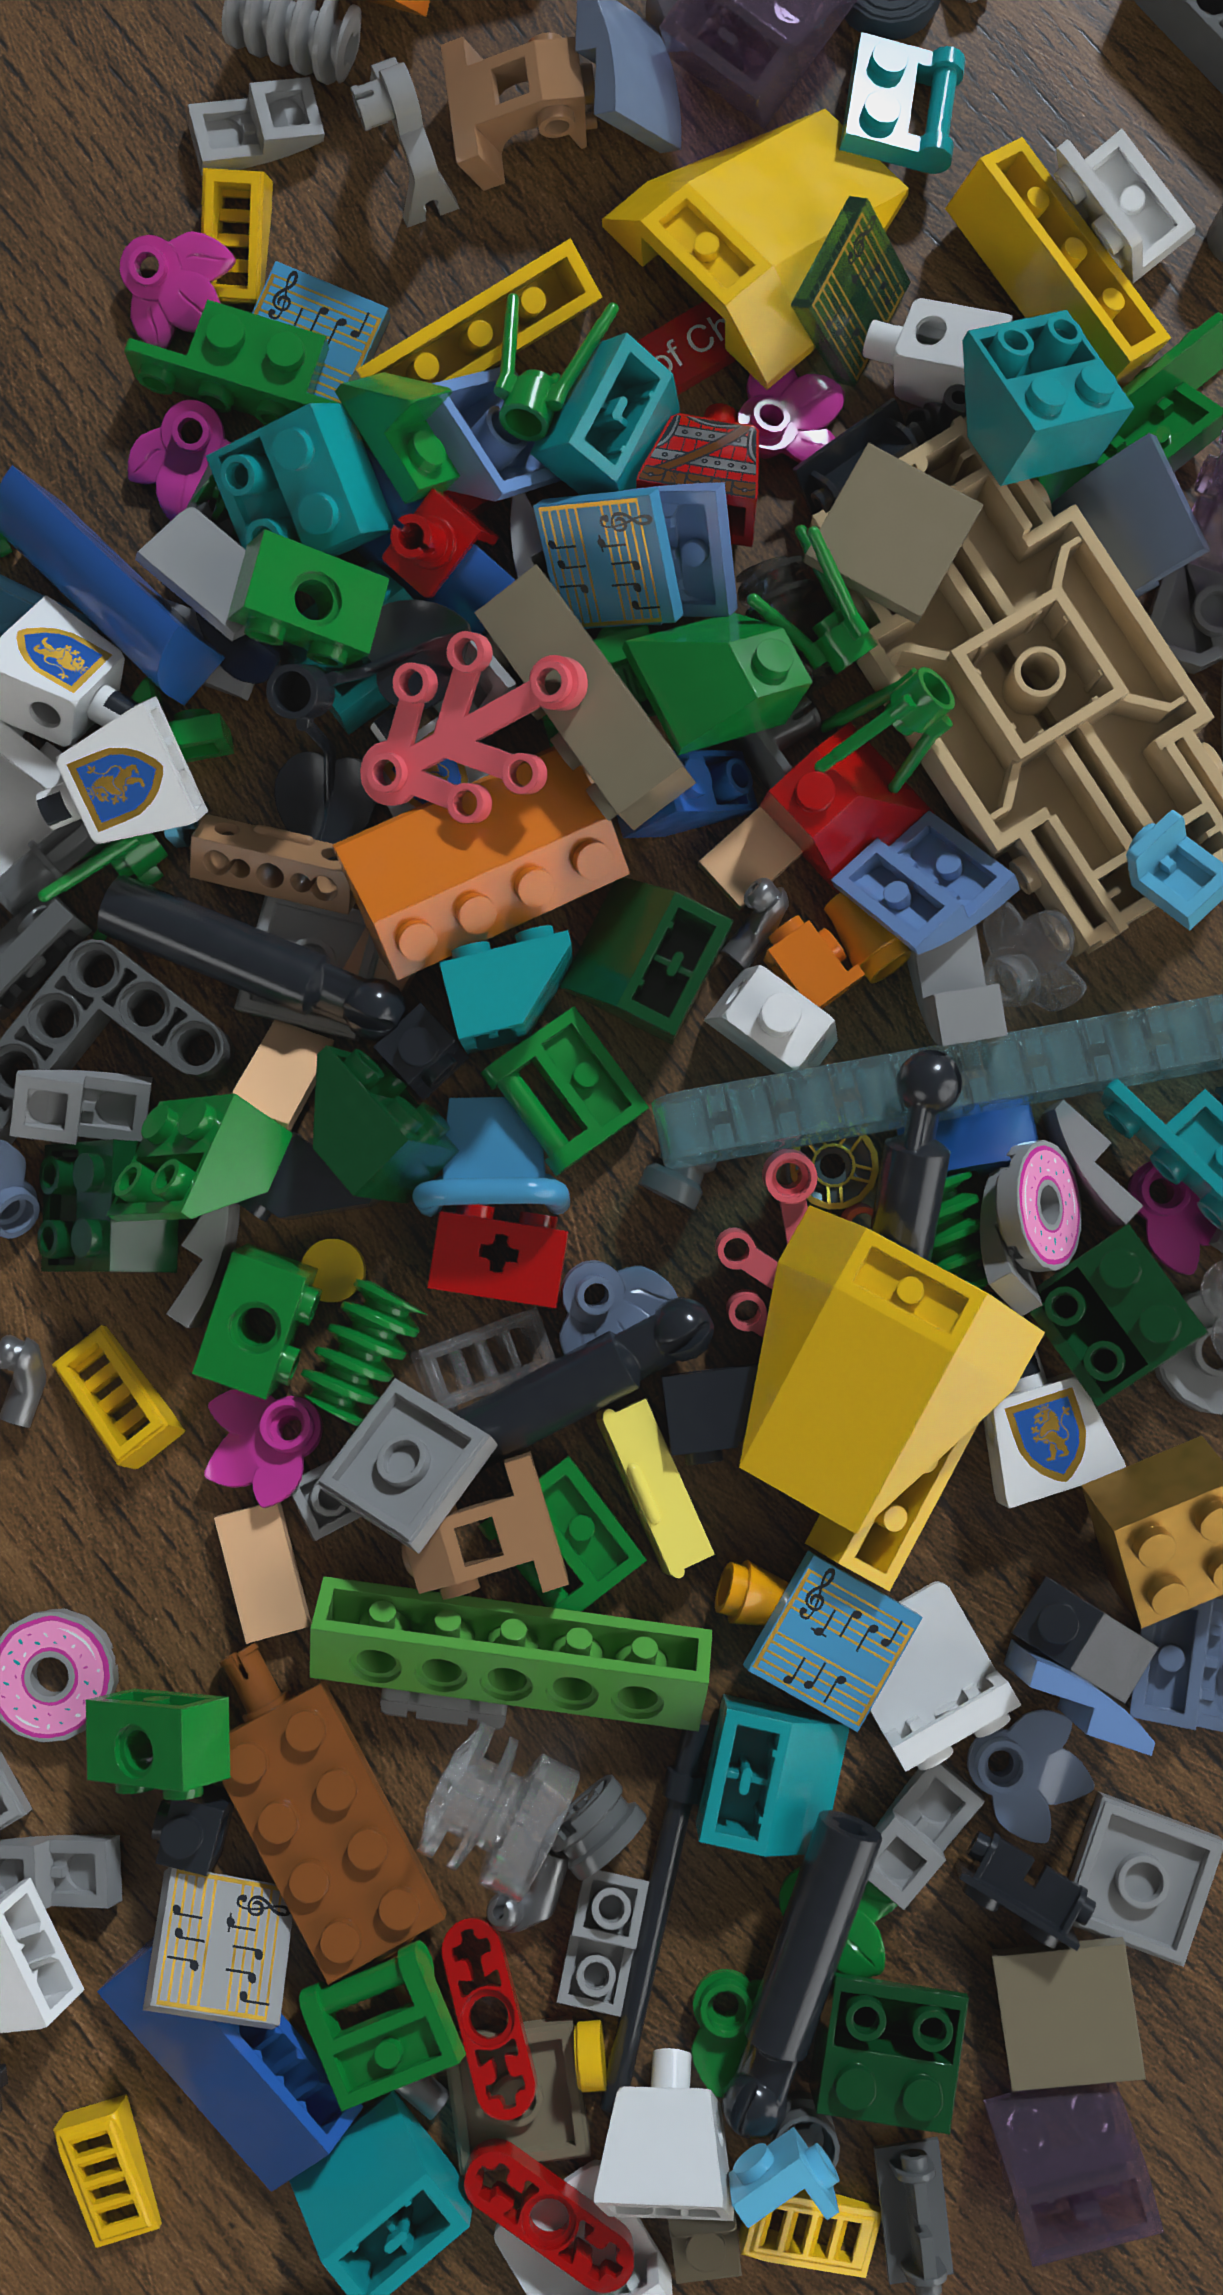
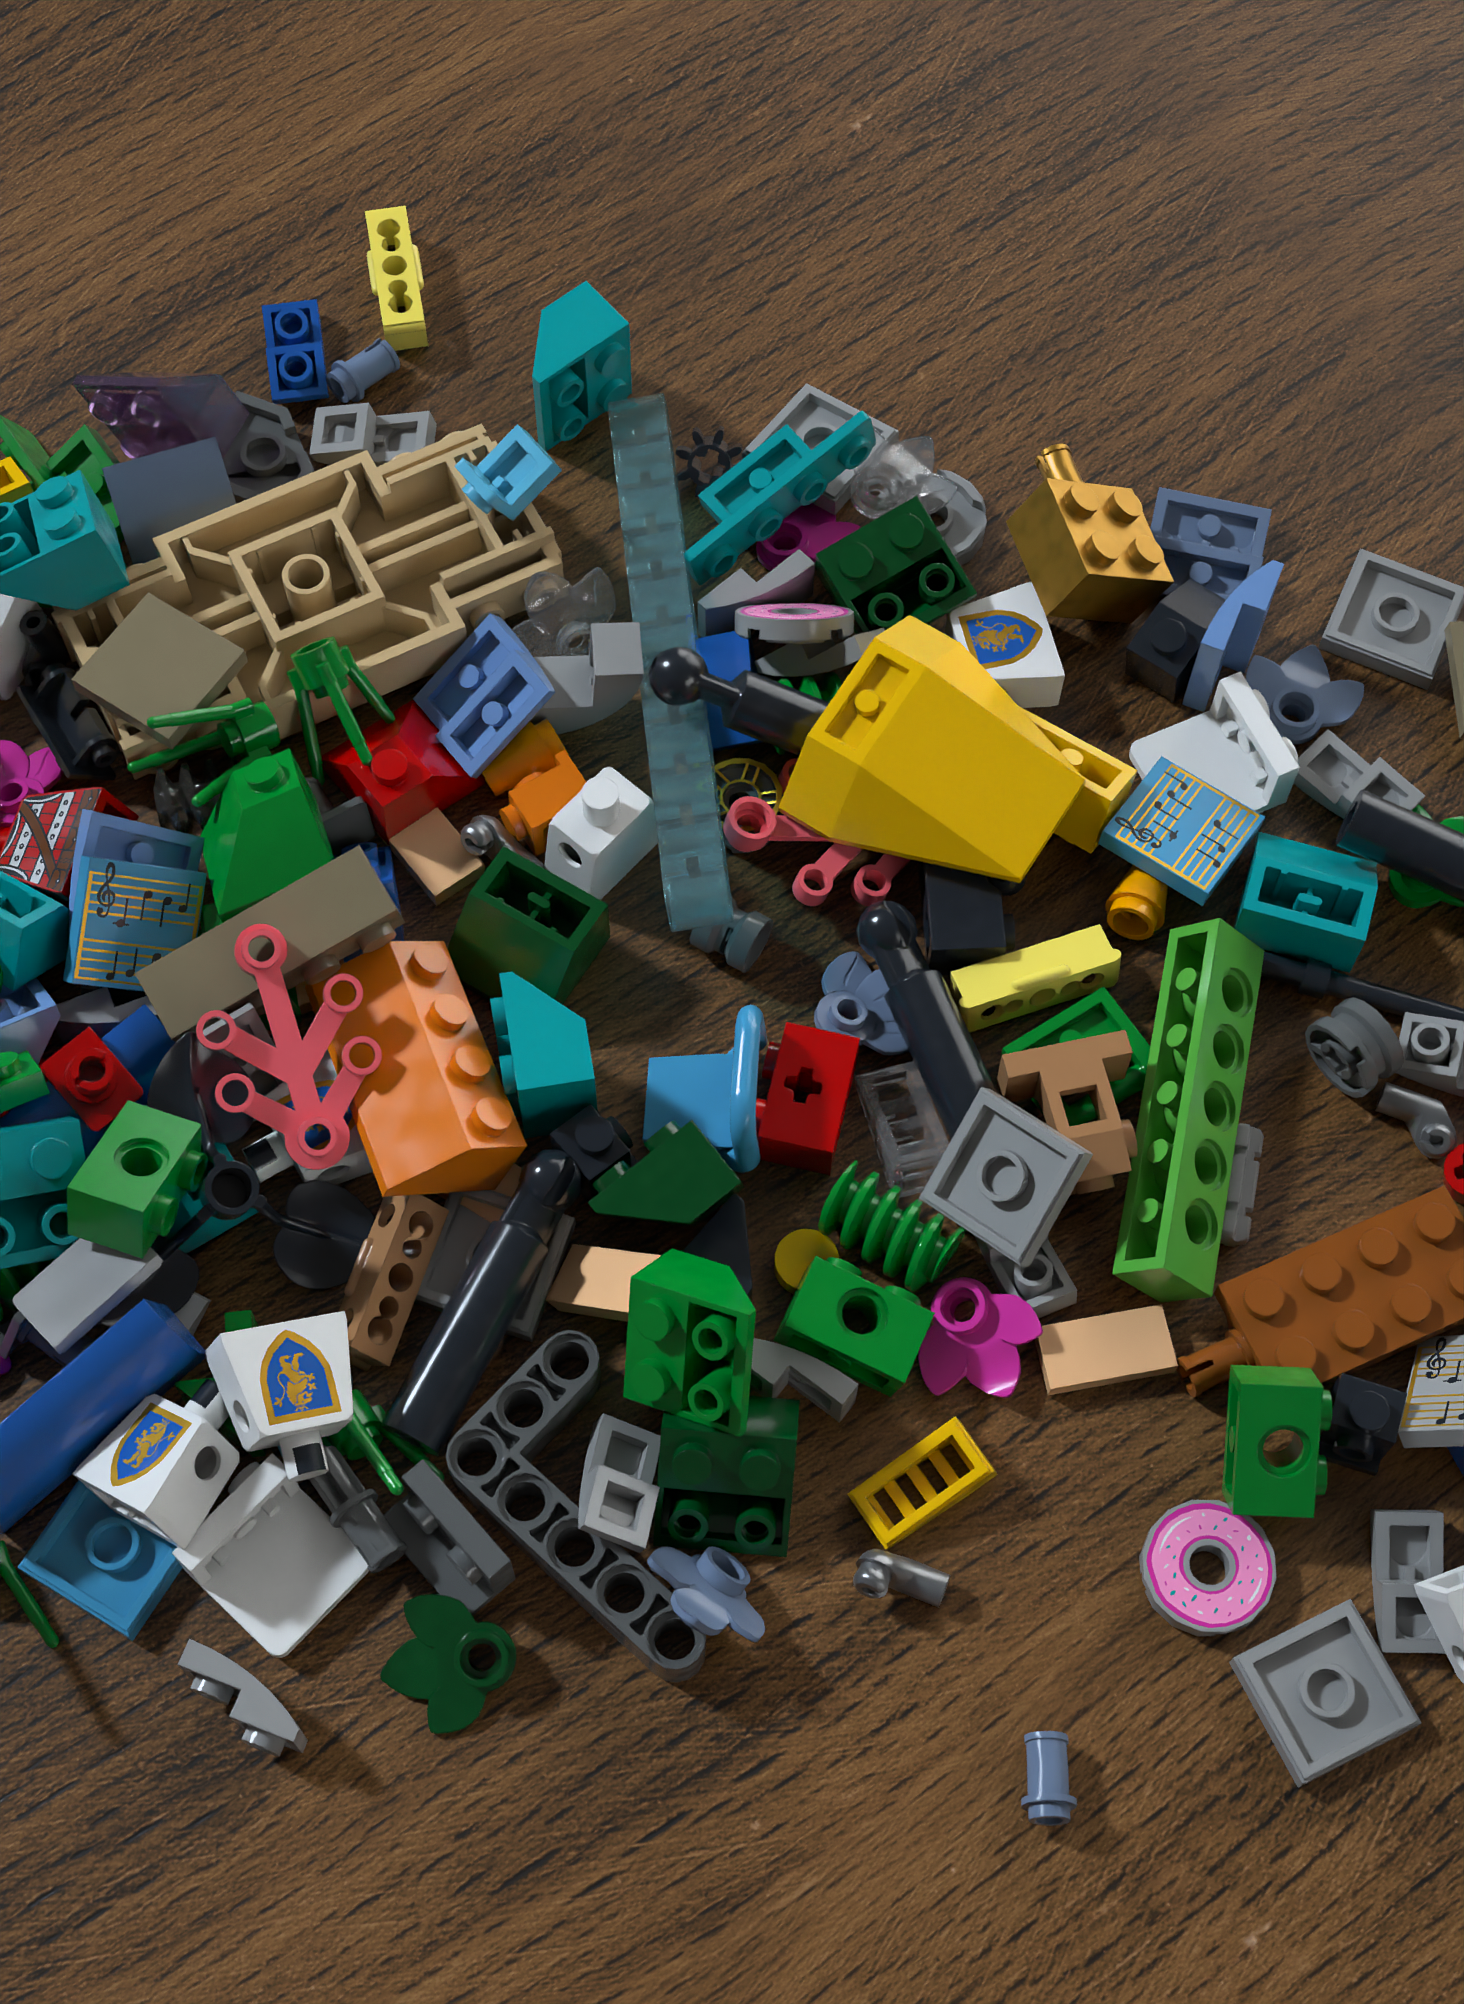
camera: 85 degrees left, 20 degrees down
clear wheel [416,1721,580,1904] -> none
green plate [480,1006,649,1176] -> none
black hinge [955,1831,1096,1951] -> none

